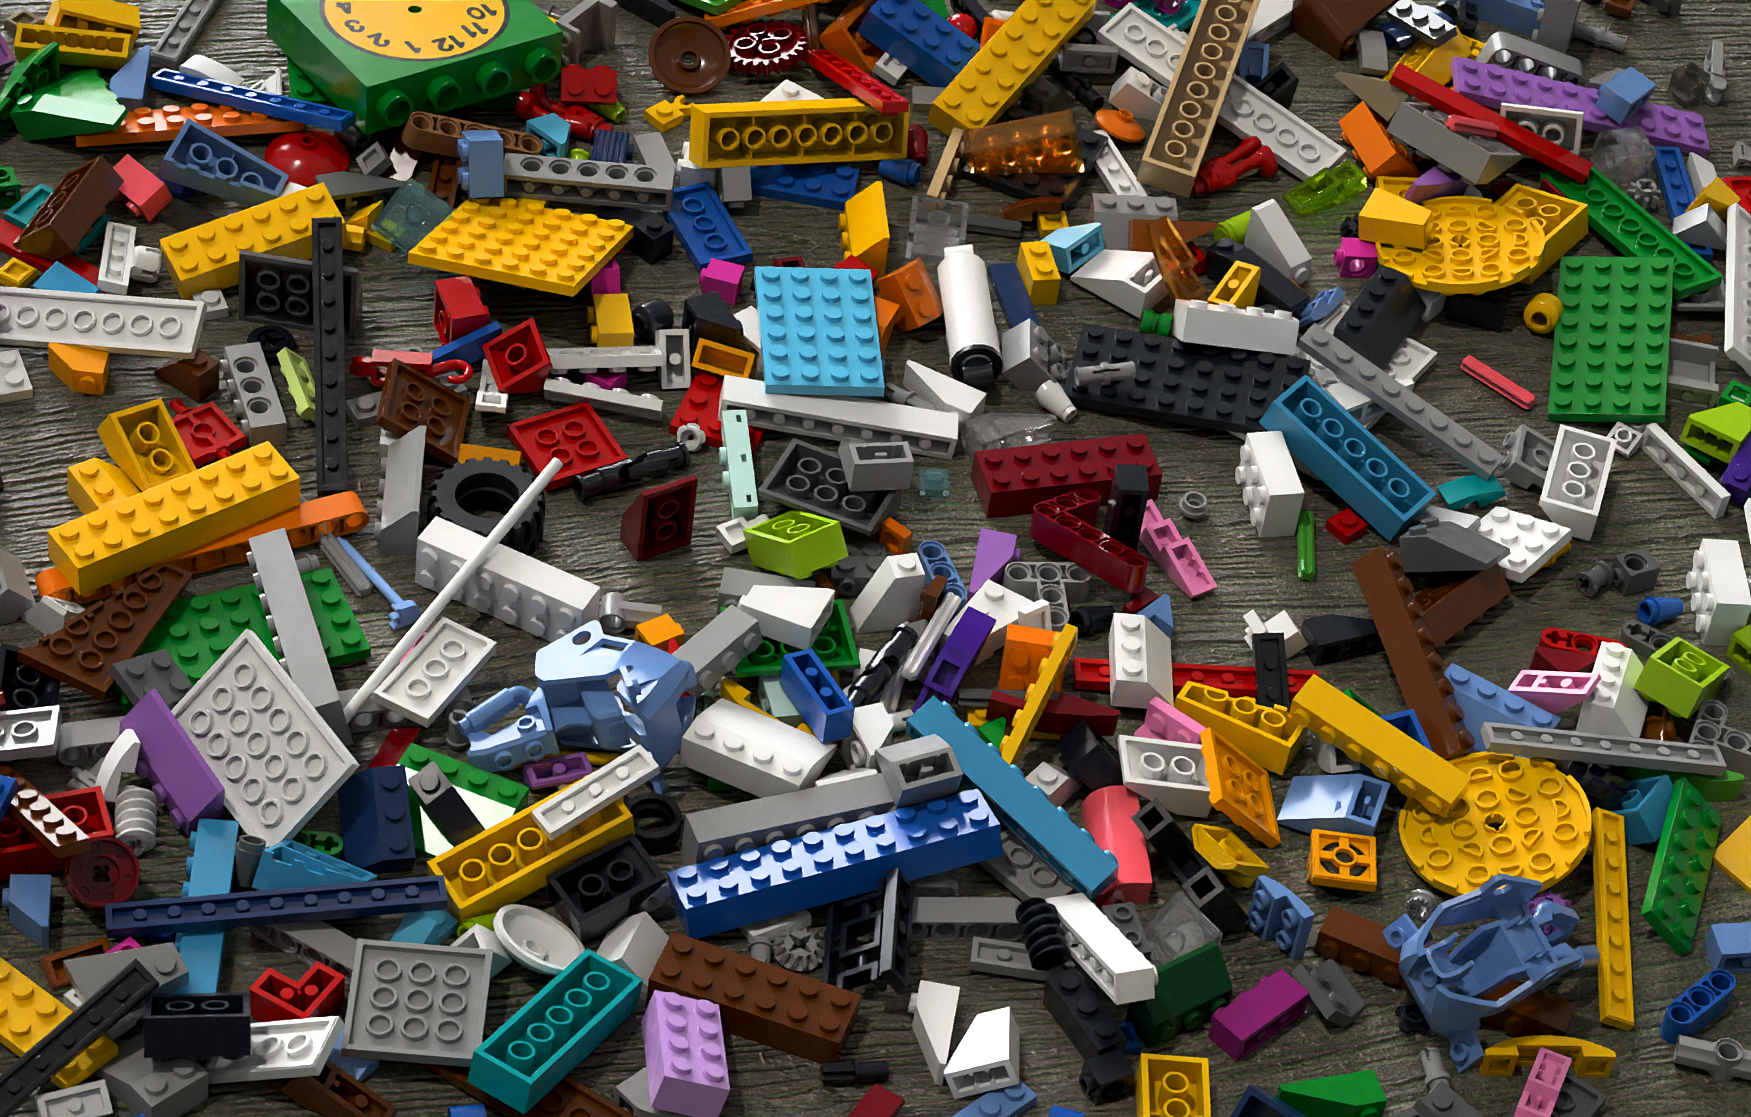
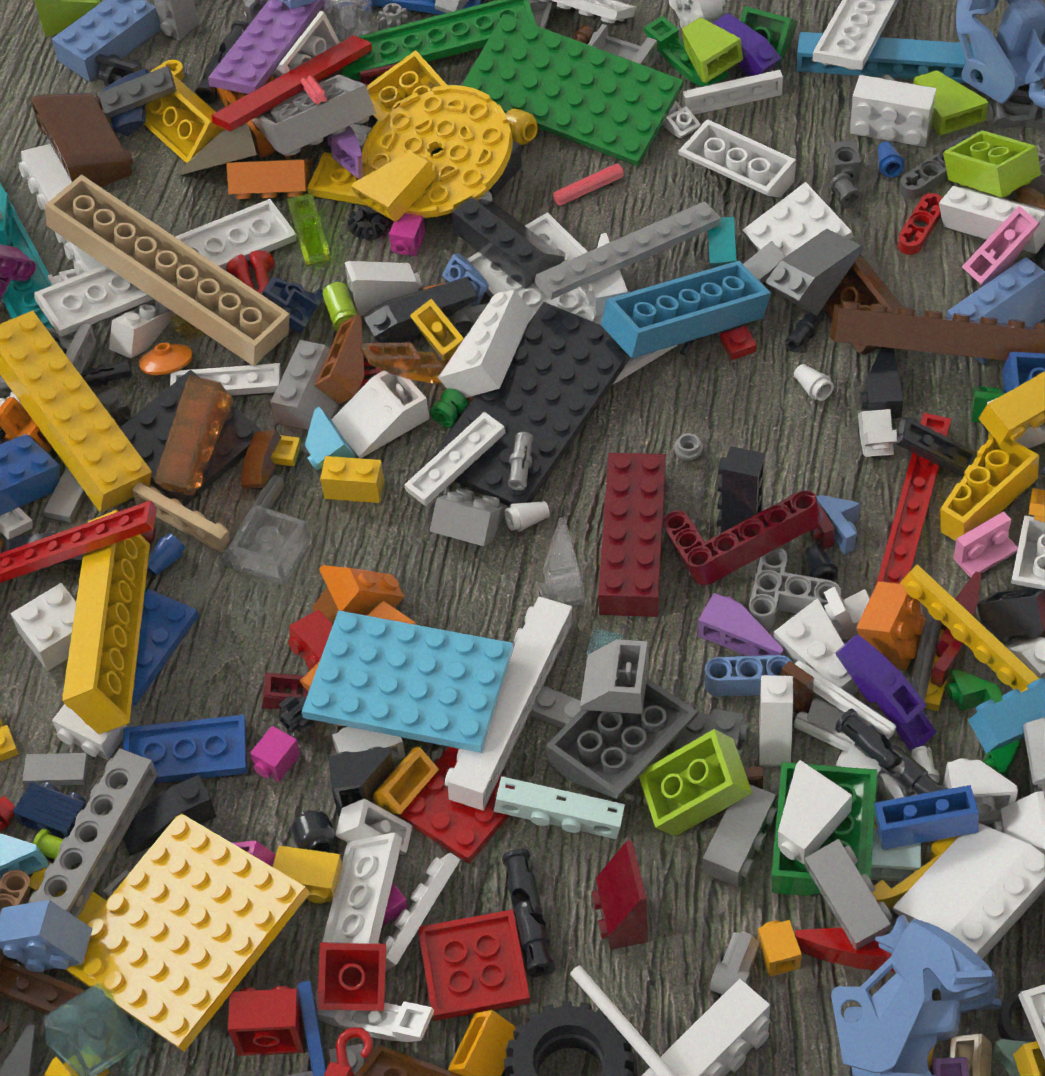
camera: 60 degrees left, 10 degrees up
white plate [677,423,706,452] -> none
white plate [716,514,769,554] -> none
light grey brick [717,166,752,210] -> none
yellow slope [838,181,890,281] -> none
orange plate [879,517,913,555] -> none
light grey axle [881,382,937,411] -> none
white slope [903,359,987,435] -> none
white piece [937,244,1003,392] -> none
dark blue tile [987,262,1041,330] -> none
white slope [1108,613,1174,709] -> none
bright pink slope [1139,499,1218,599] -> none
white brick [1235,431,1304,538] -> none
black slope [1253,61,1299,109] -> none
bright green axle [1297,510,1316,581] -> none
light grey slope [1356,29,1388,76] -> none
light grey beam [1475,32,1585,87] -> none
light grey plate [1500,424,1555,490] -> none
dark red slope [1529,647,1596,673] -> none
none -> dark blue slope [261,277,323,334]
none -> white plate [404,412,506,506]
none -> white cone [794,364,834,401]

